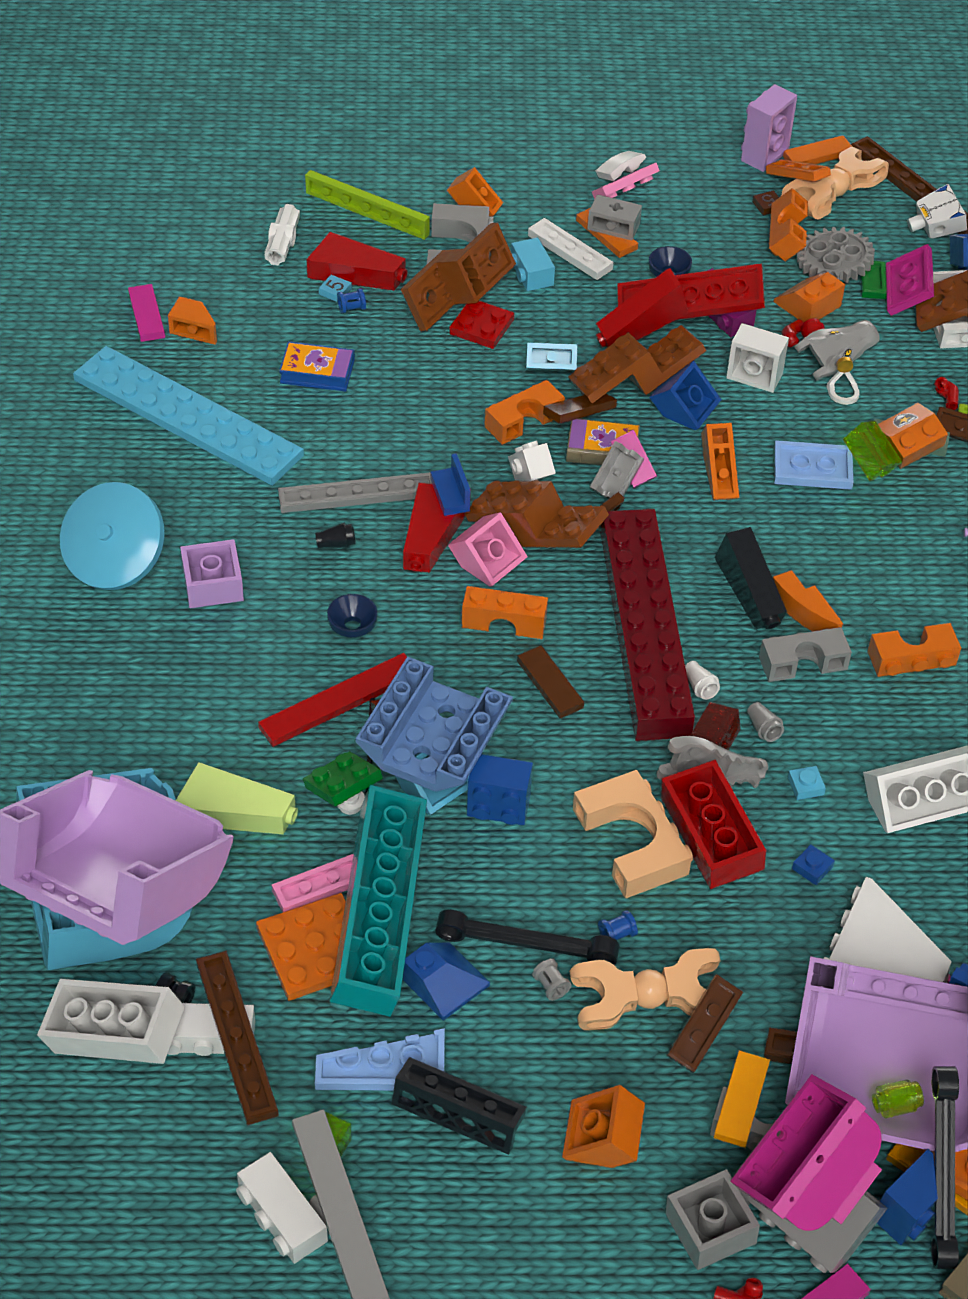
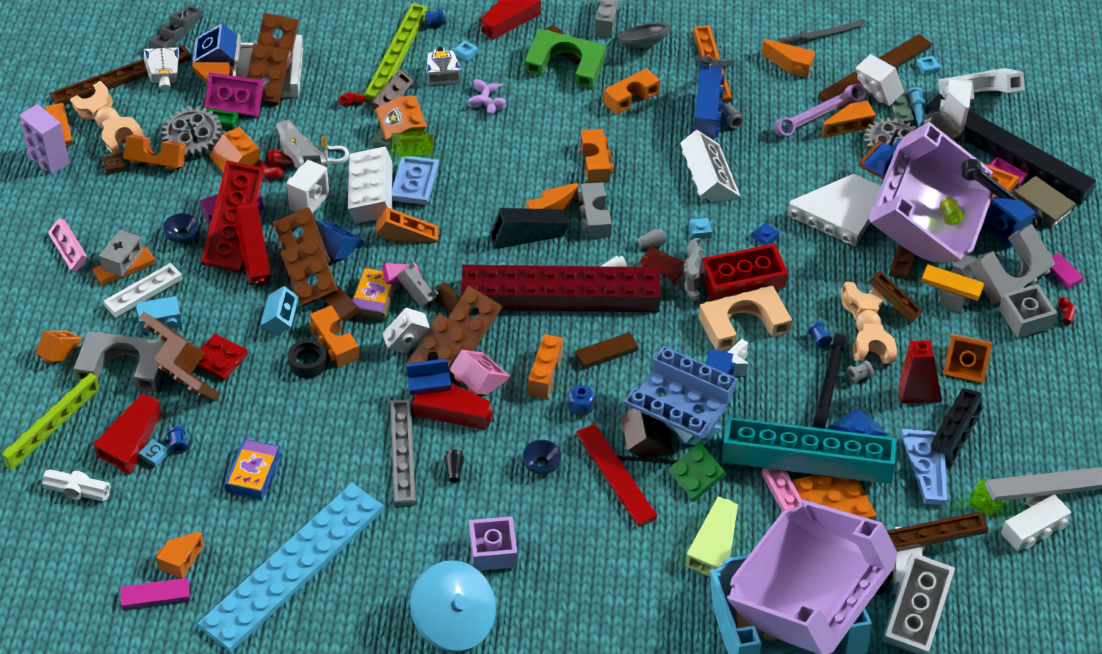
camera: 85 degrees left, 0 degrees up
white slope [596,151,646,181] -> none
dark pink container [730,1074,882,1231] -> none
orange tile [766,159,831,181] -> none
none -> orange slope [193,62,231,85]
none -> black tyre [288,339,327,378]
none -> white brick [348,146,392,224]
none -> blue head [568,385,595,416]
none -> white slope [728,339,748,376]
none -> red slope [898,340,942,403]

